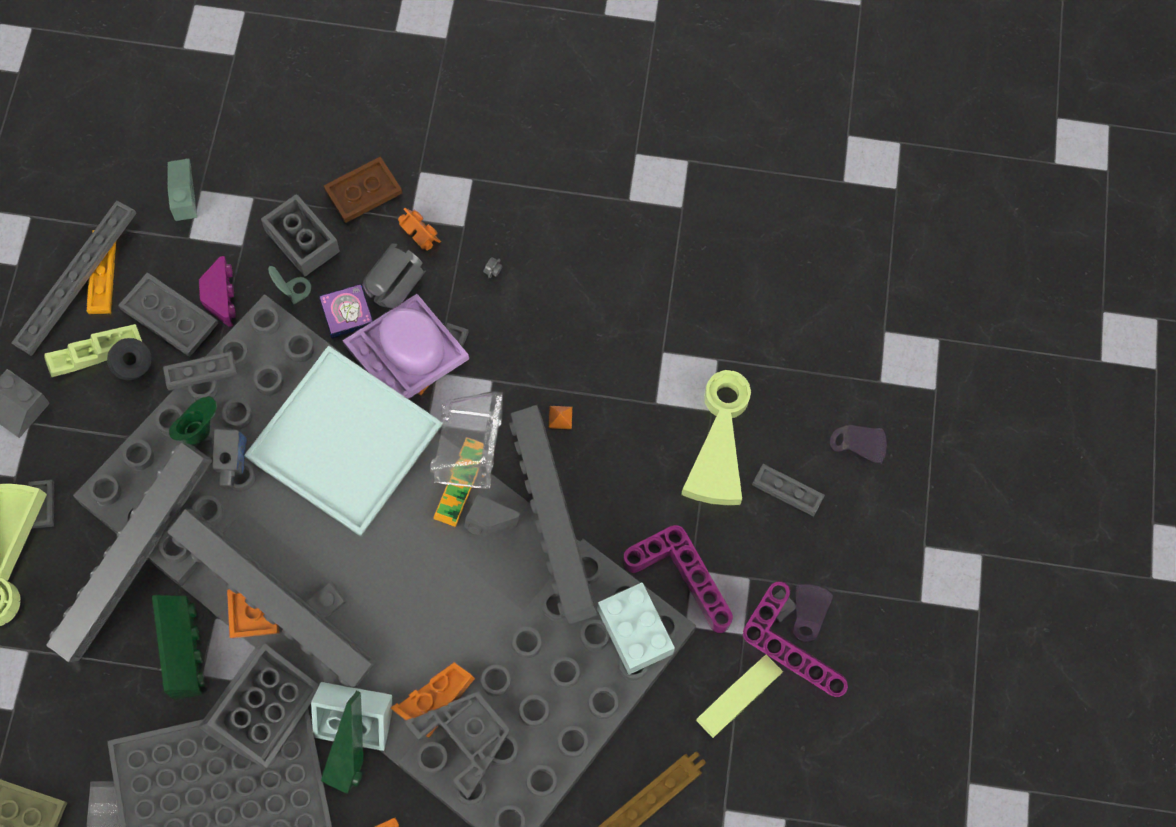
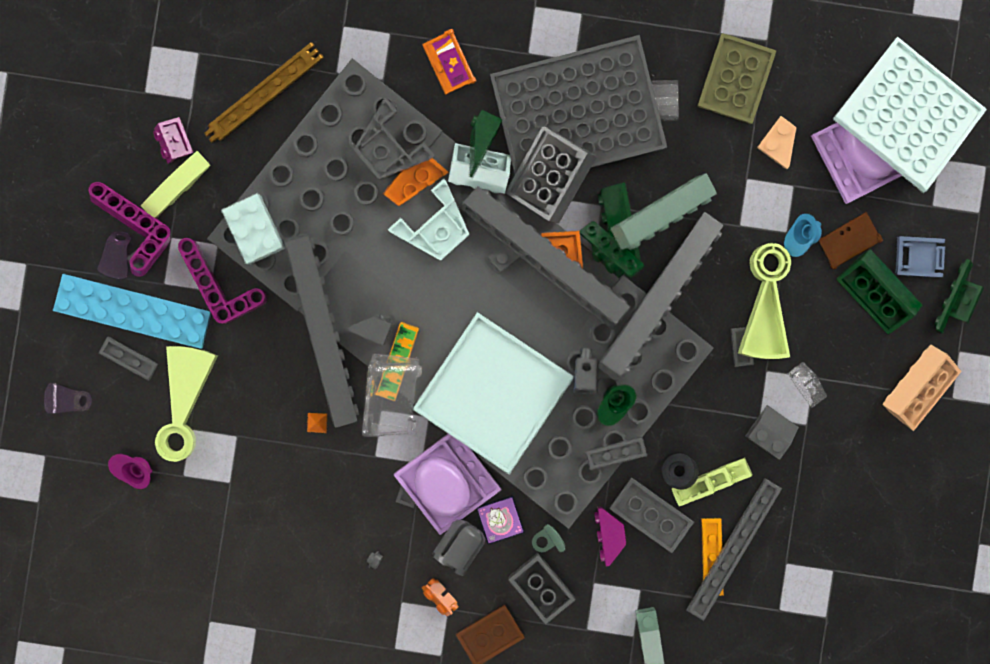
camera: 175 degrees left, 20 degrees up
none -> medium azure plate [53,274,211,349]
none -> magenta piece [108,454,152,489]
none -> bracket [153,117,193,164]
none -> light aqua wing [388,179,469,261]
none -> dark green bracket [579,221,644,278]
none -> sand green brick [610,173,717,250]

